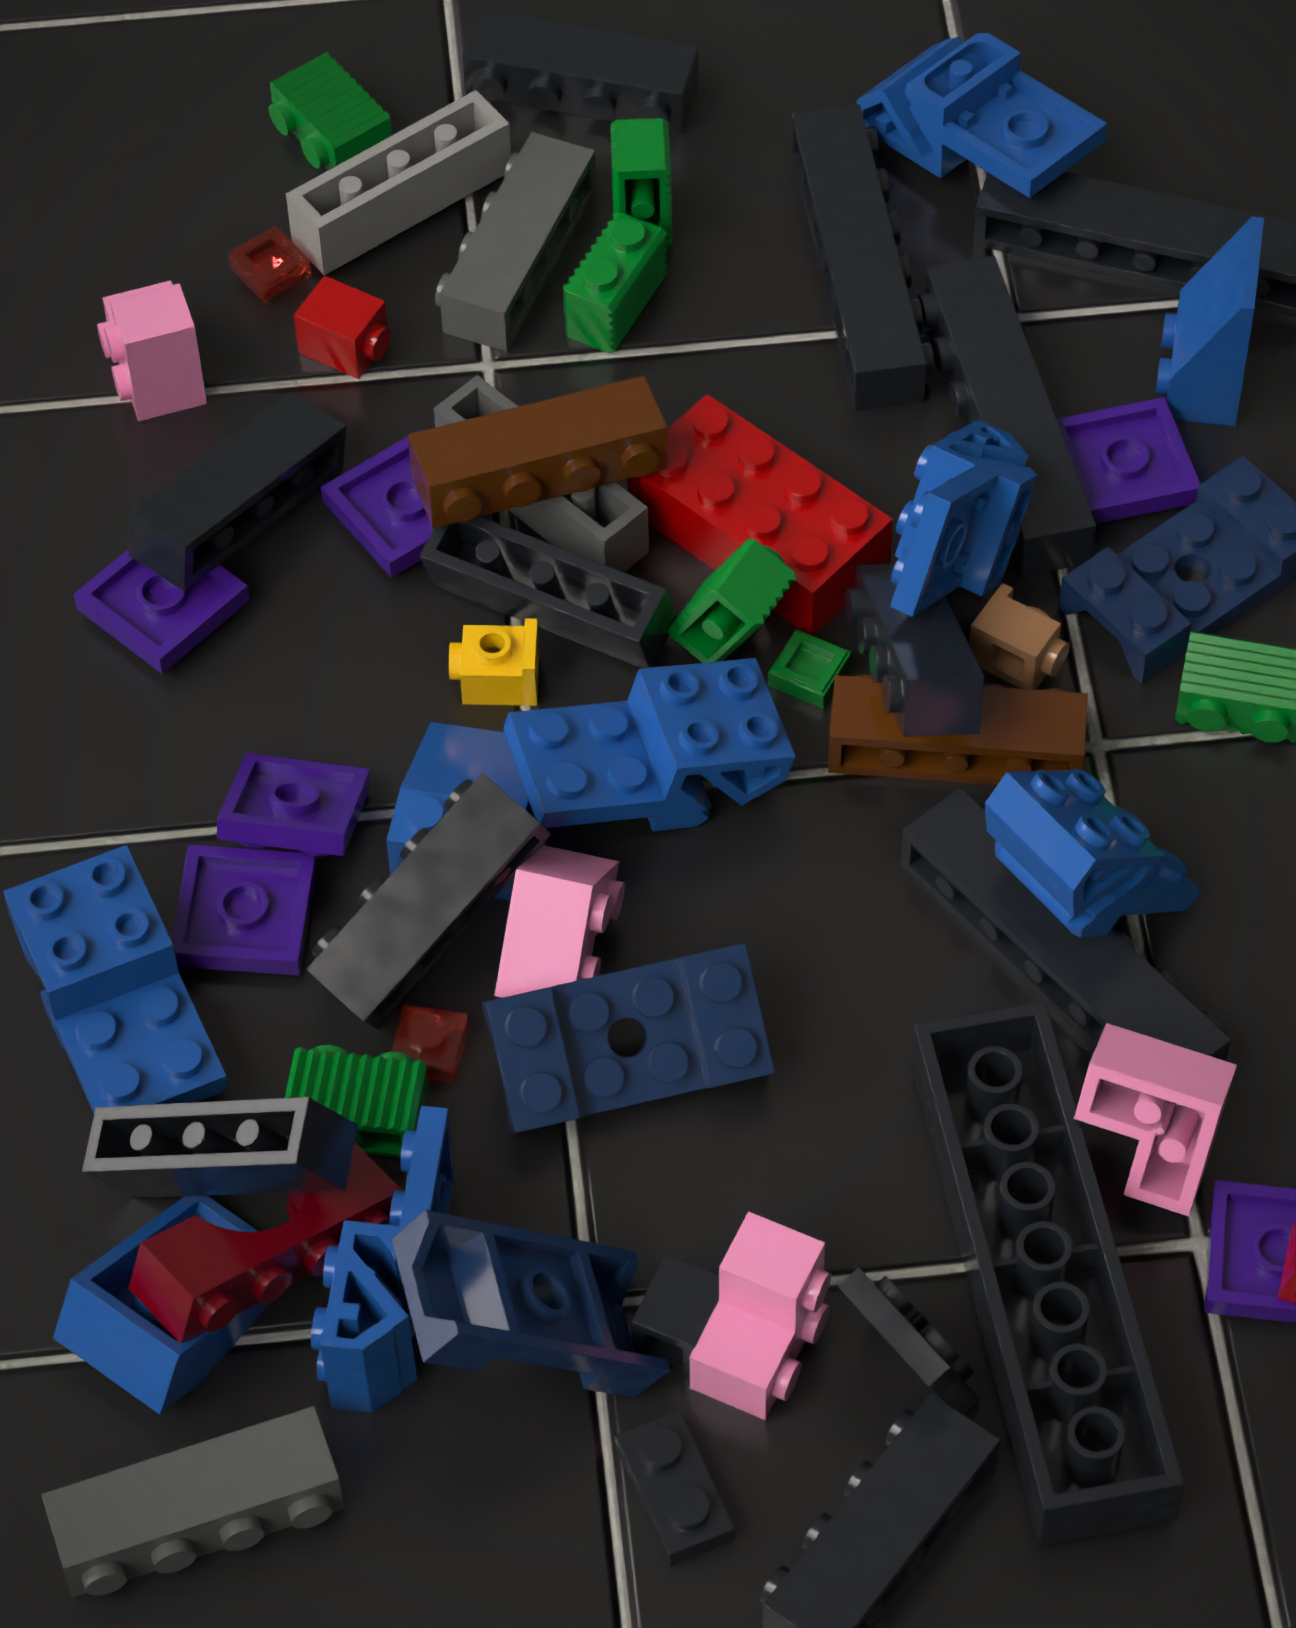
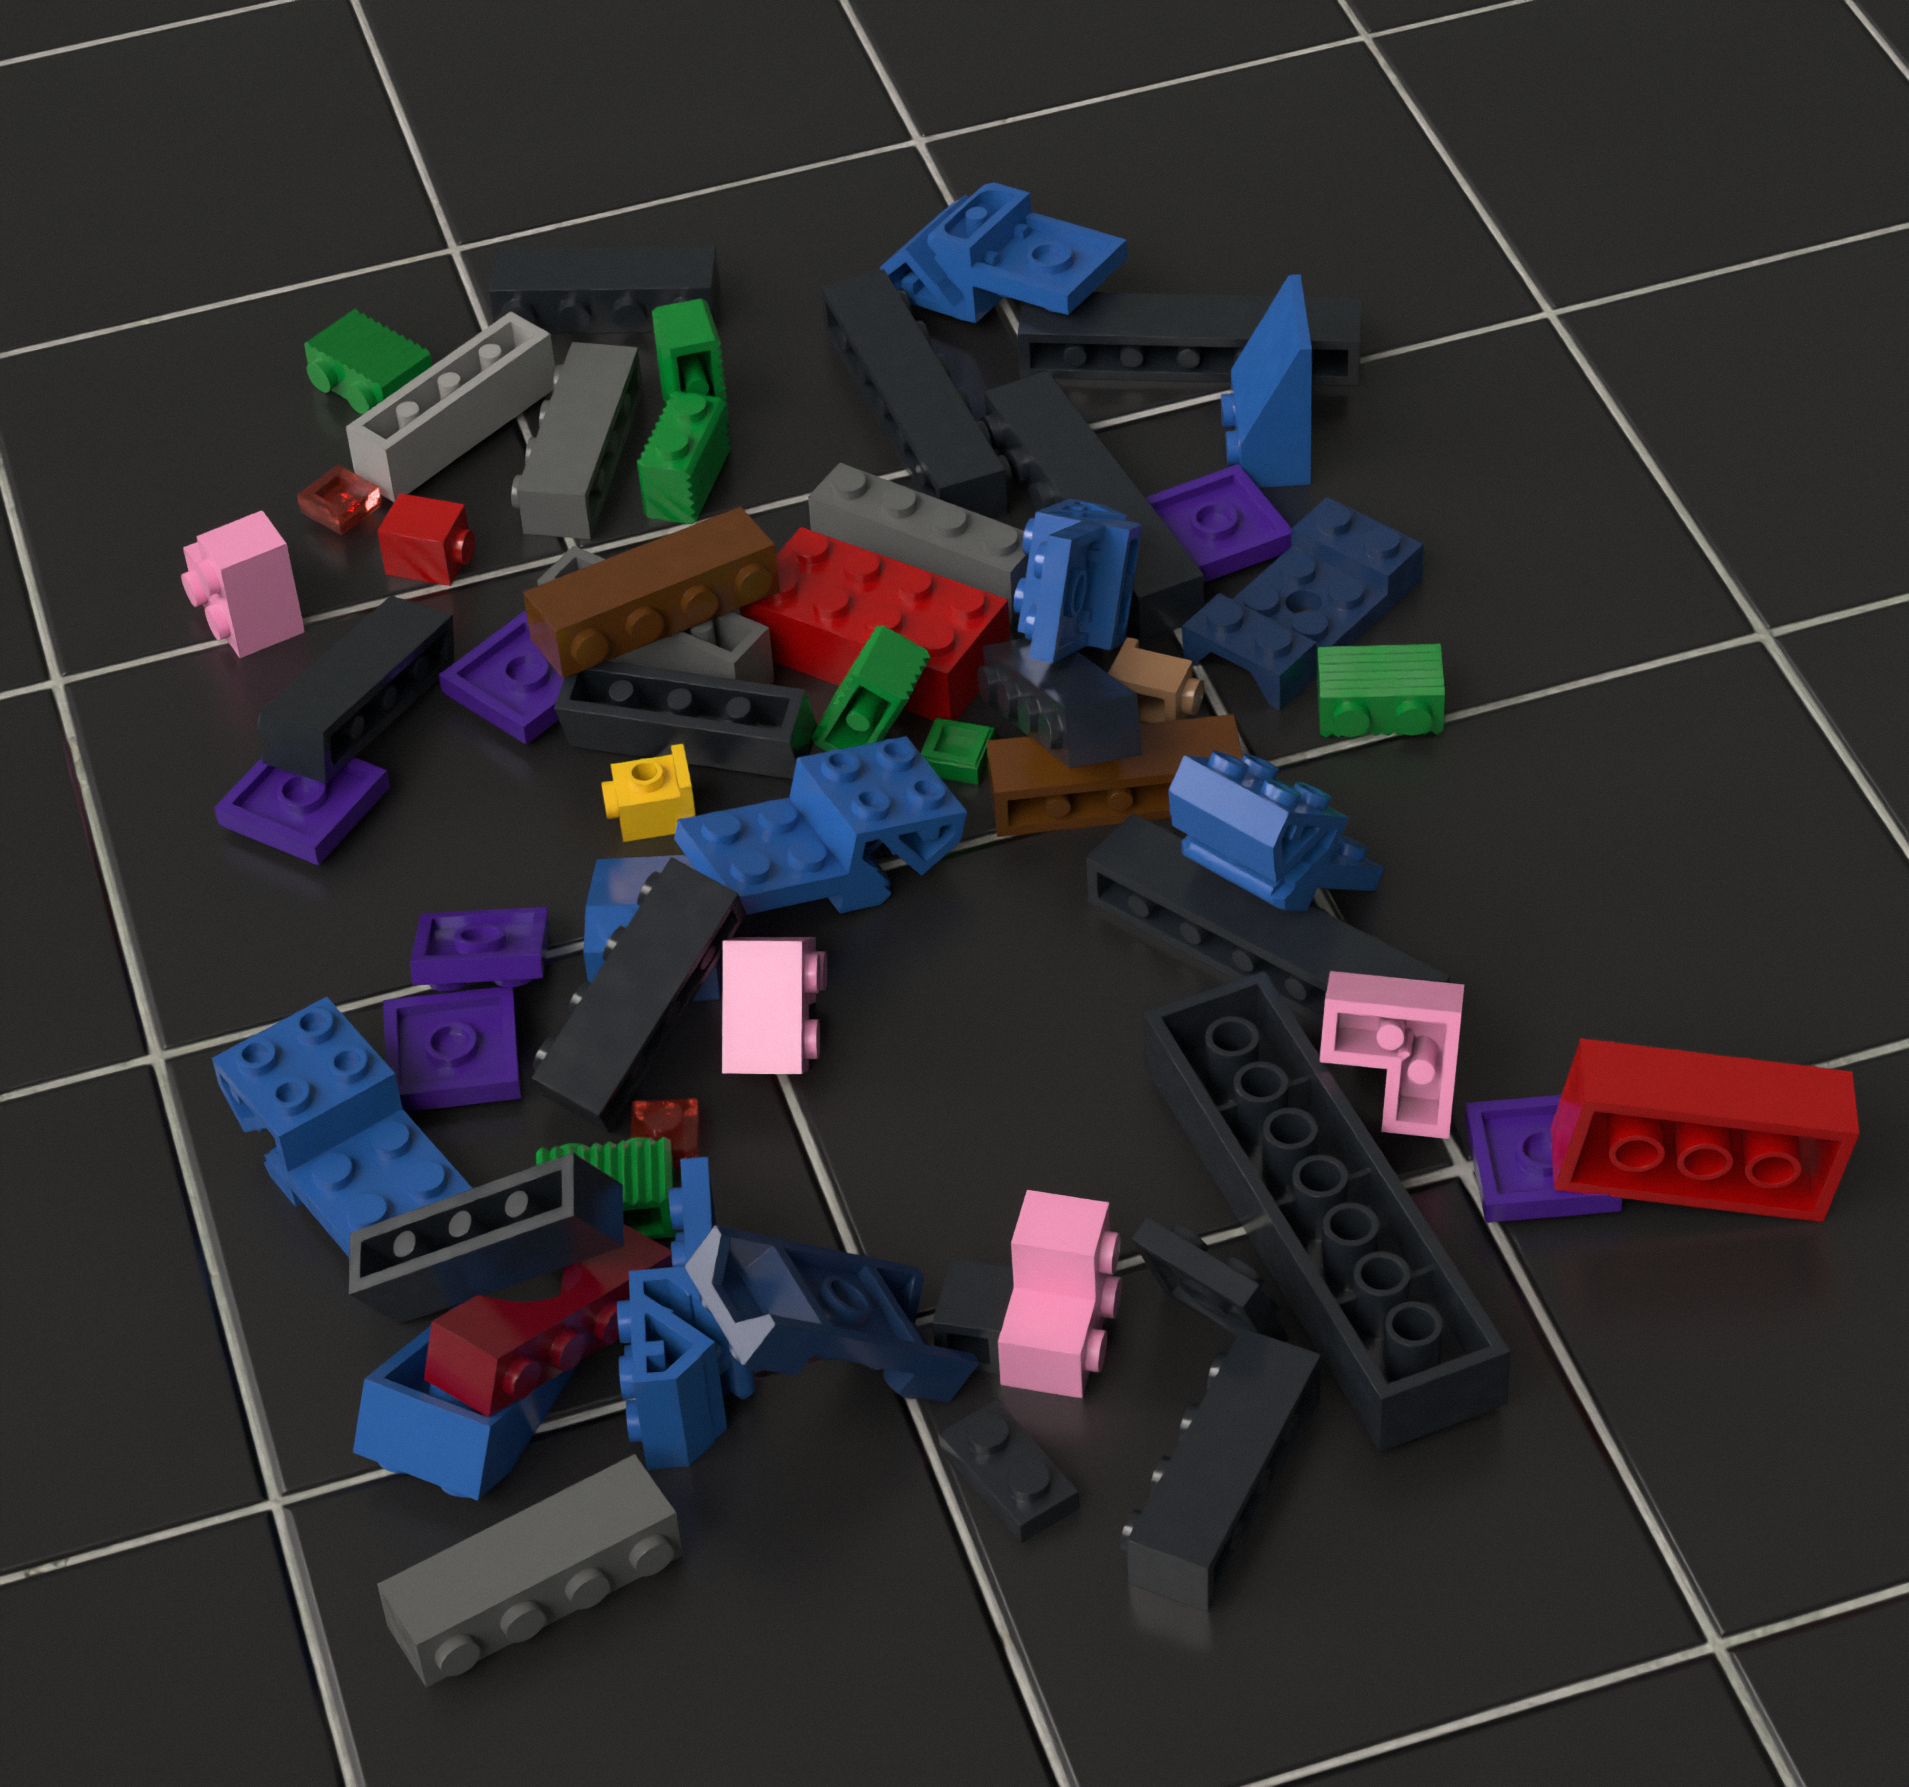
camera: 10 degrees left, 10 degrees down
dark blue piece [481,943,775,1133] -> none
none -> dark grey brick [808,463,1029,626]

